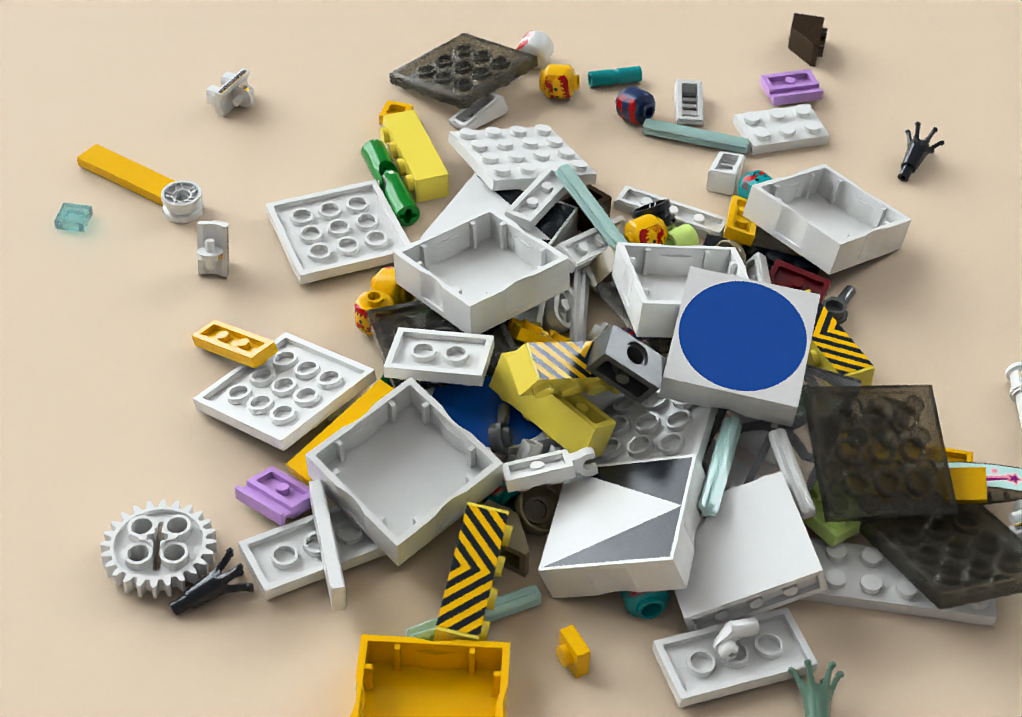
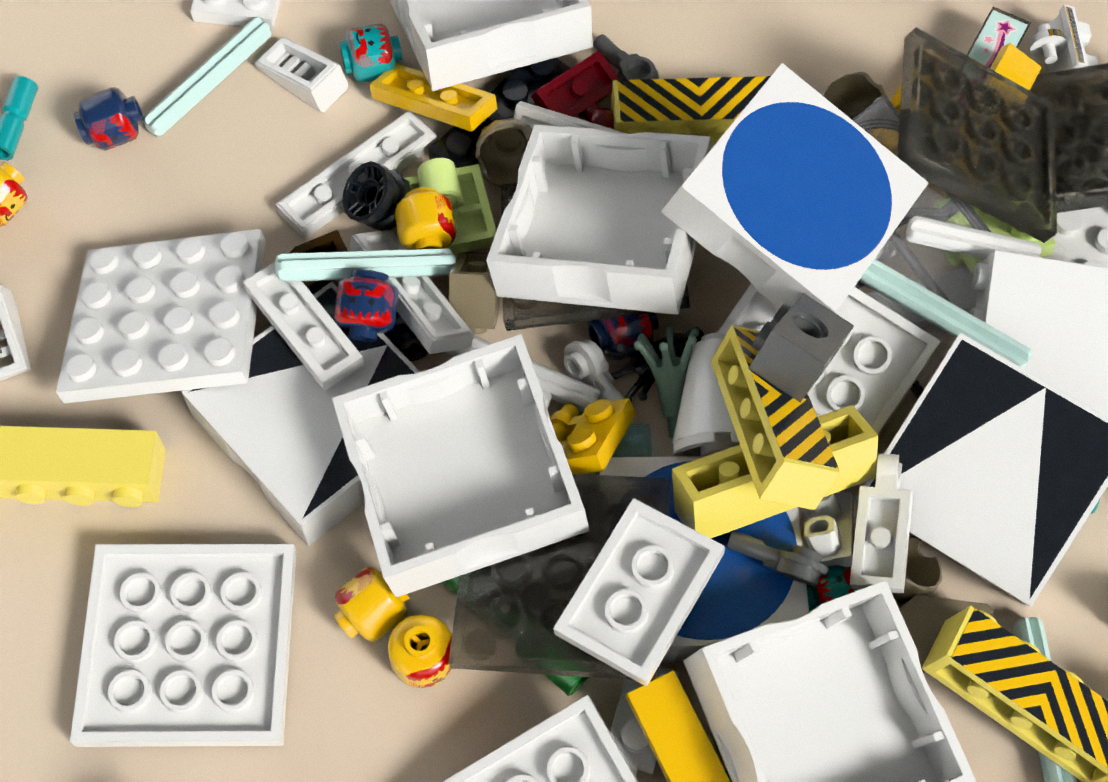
camera: 70 degrees left, 20 degrees up
green piece [361,139,420,226] -> none
white slope [674,79,704,126] -> none
none -> dark blue head [334,270,399,342]

